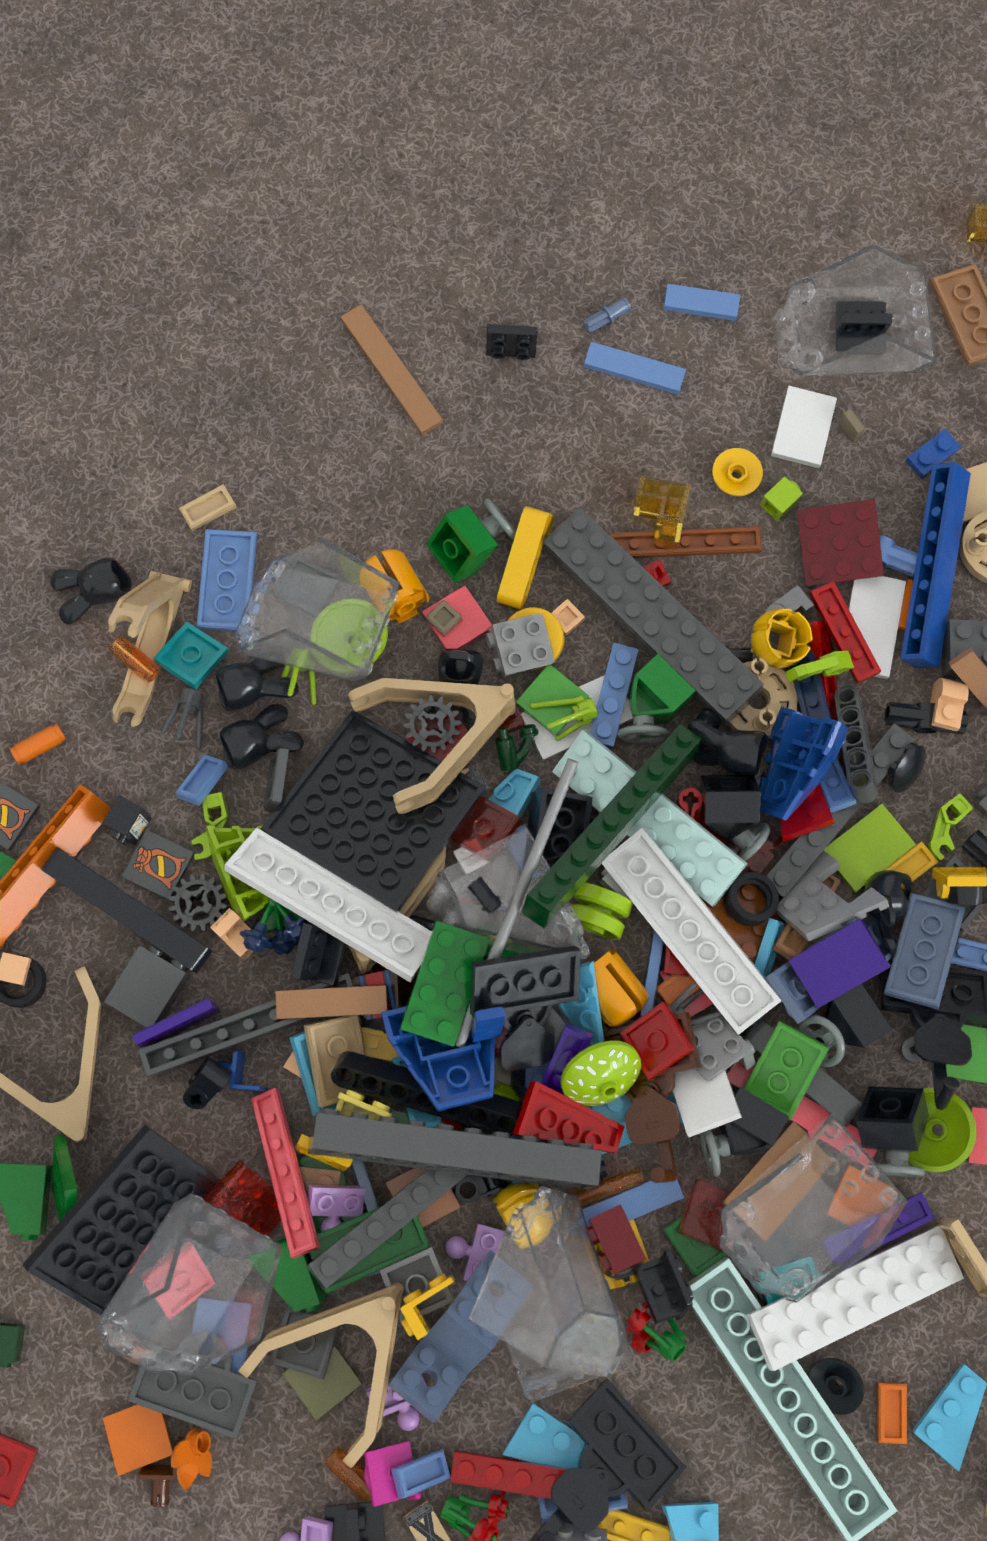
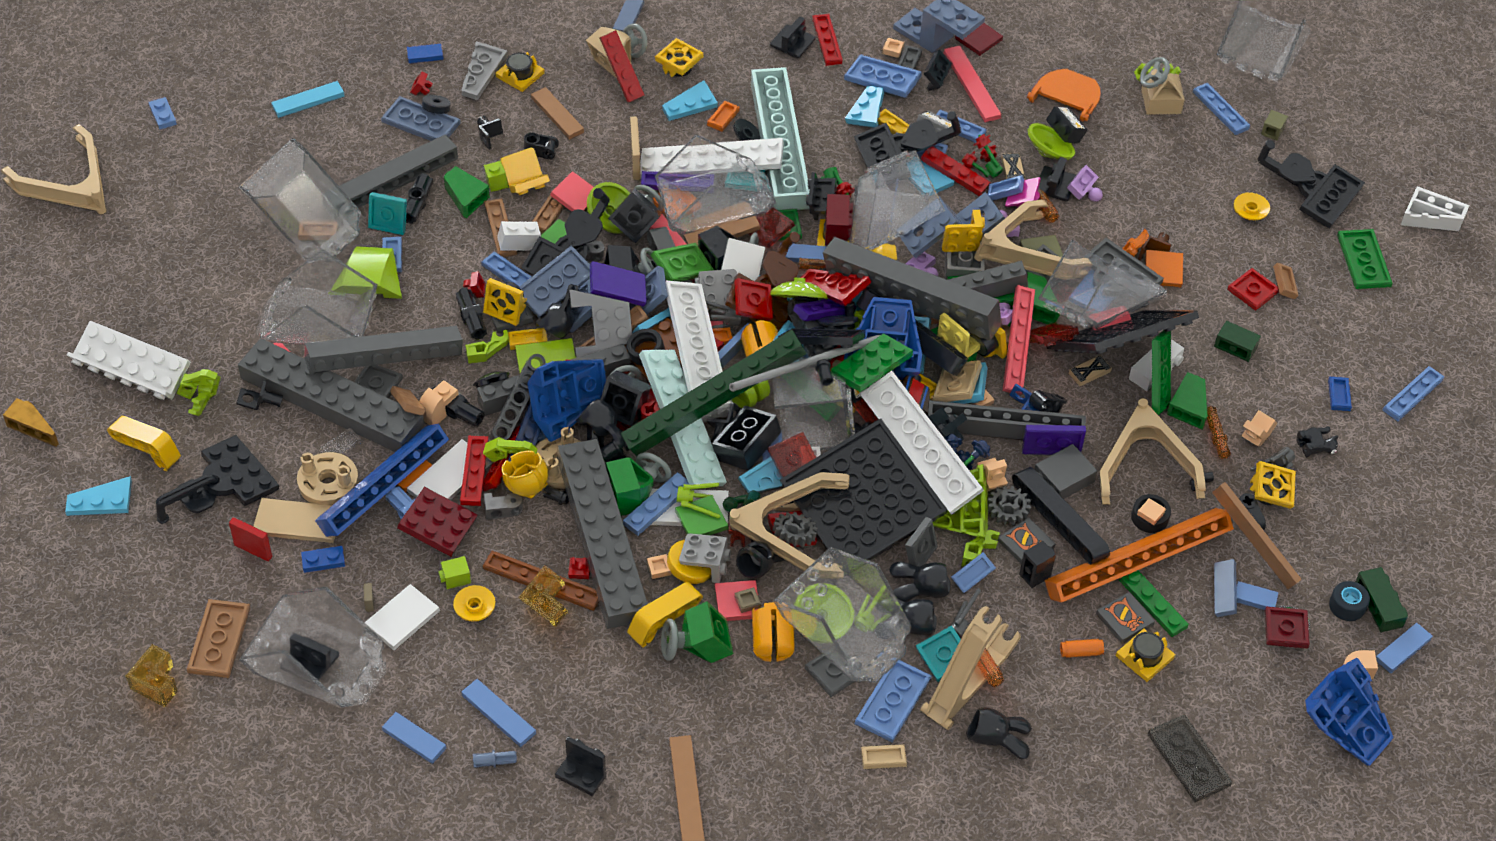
camera: 150 degrees left, 25 degrees down
medium nougat tile [275,985,388,1019] -> none
blue tile [471,1006,505,1042] -> none

